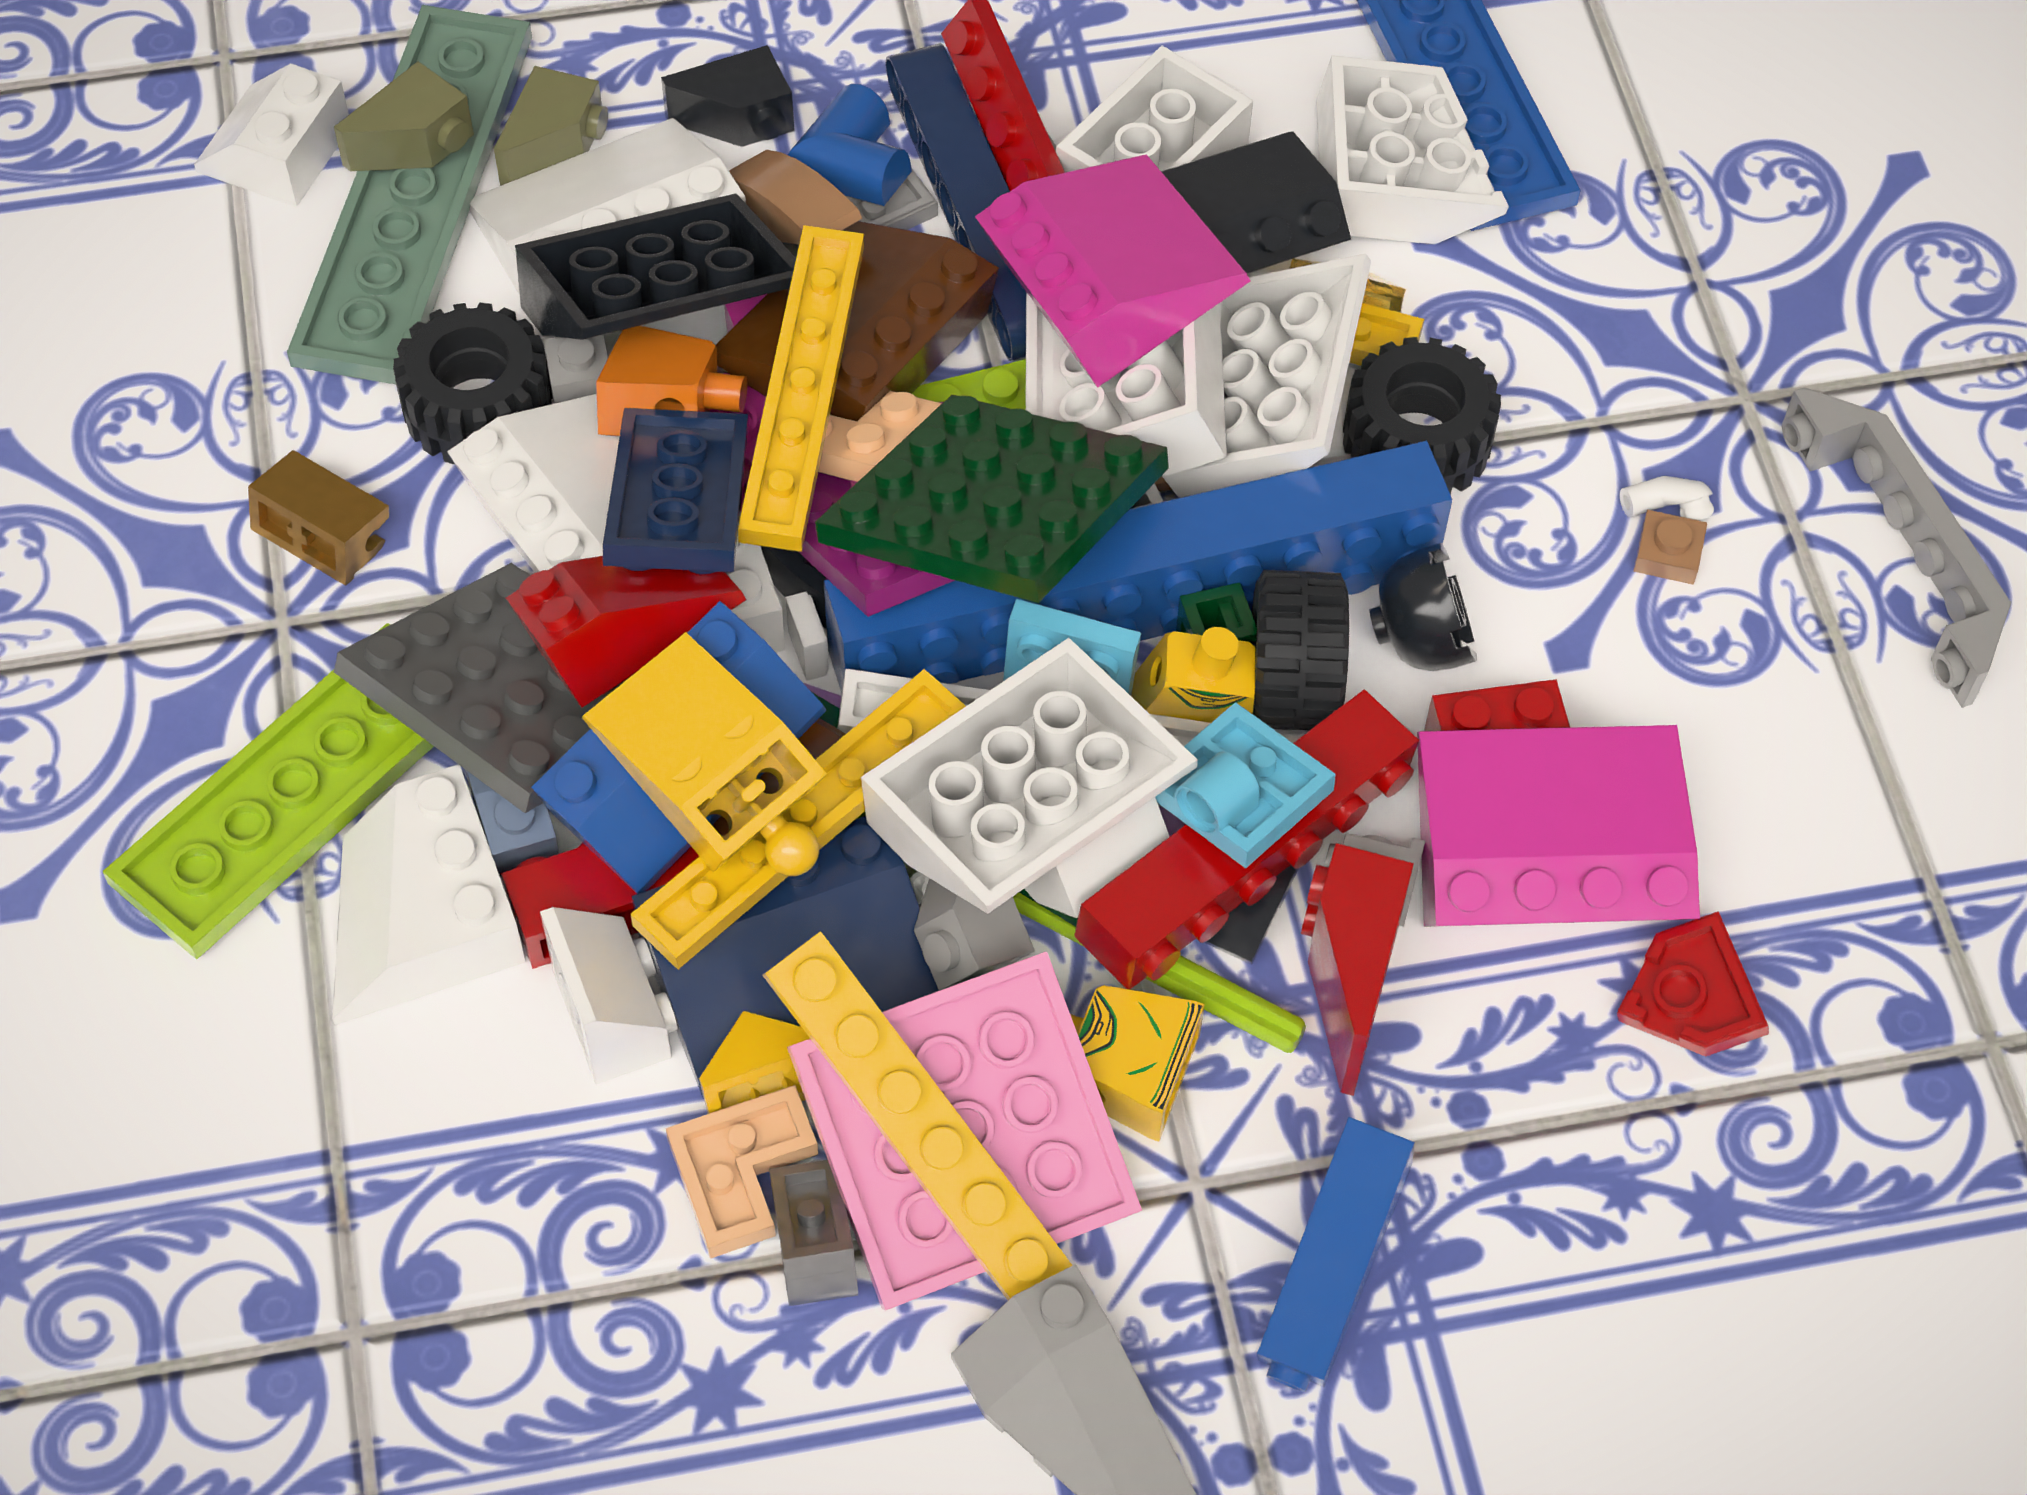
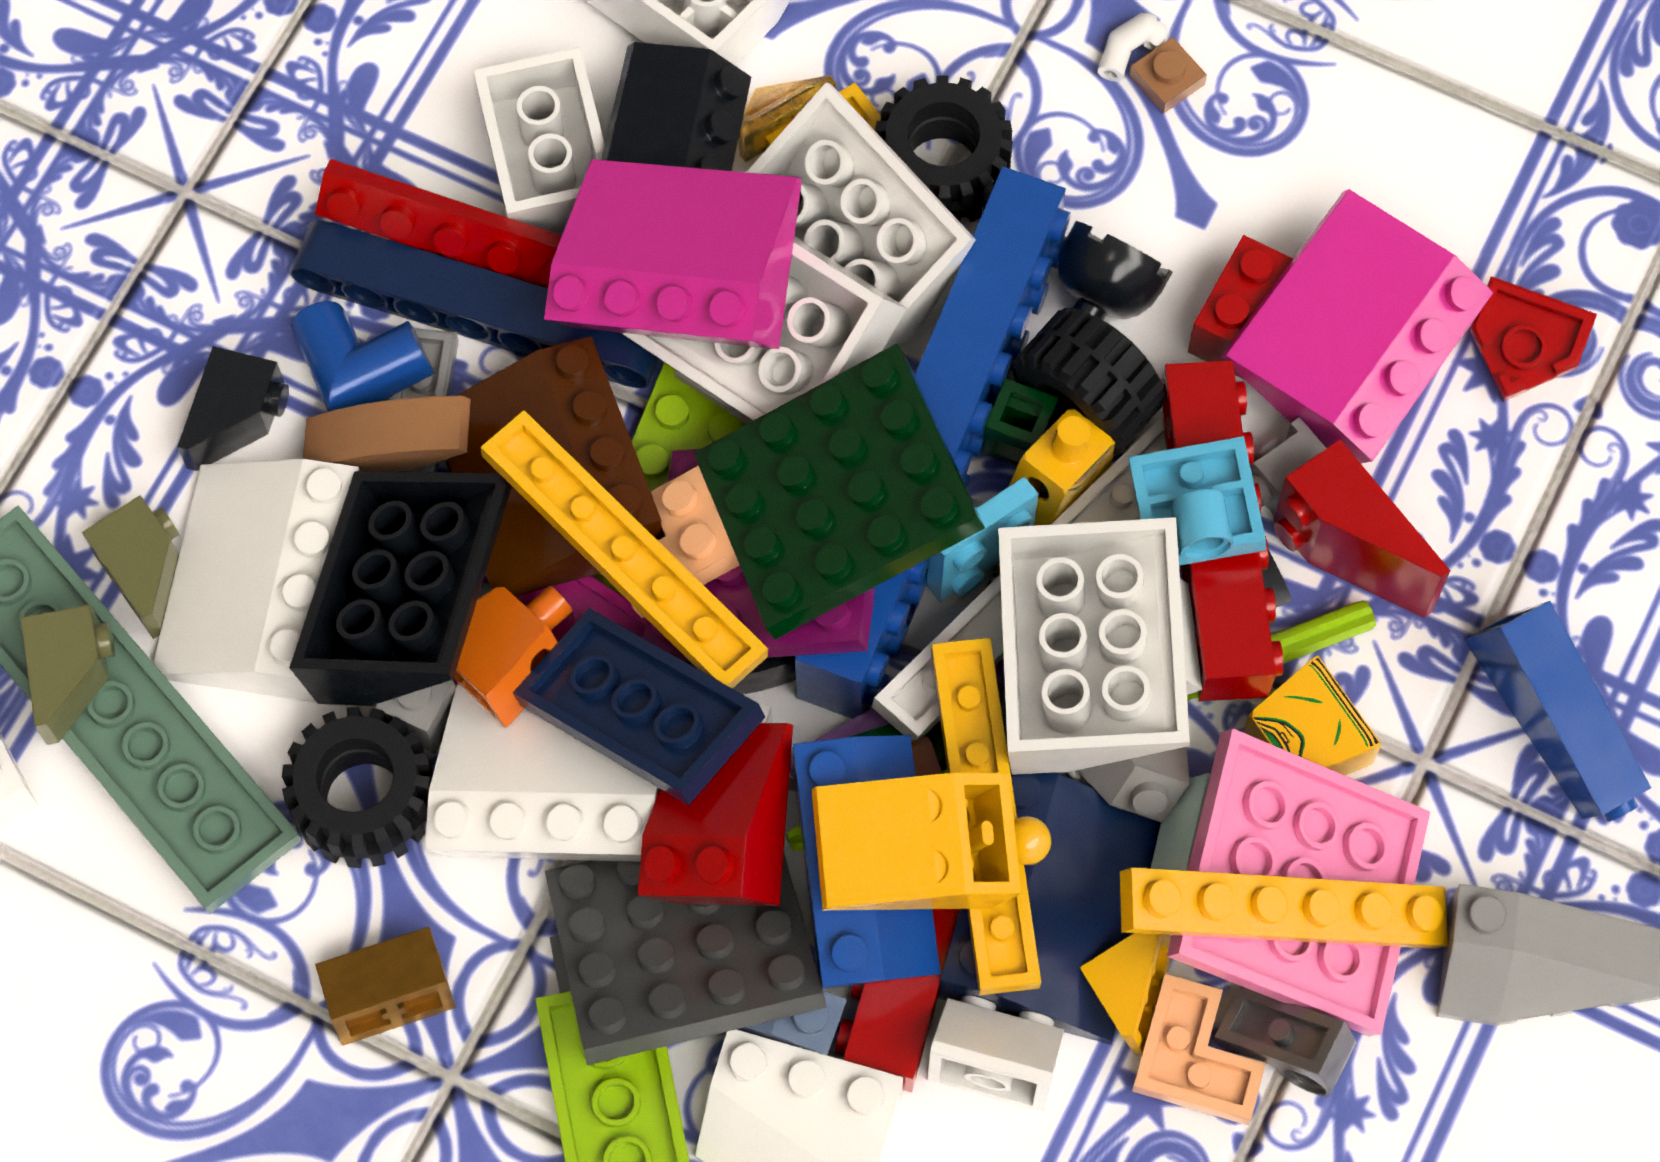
camera: 50 degrees left, 10 degrees up
white tile [785,591,829,681] -> none

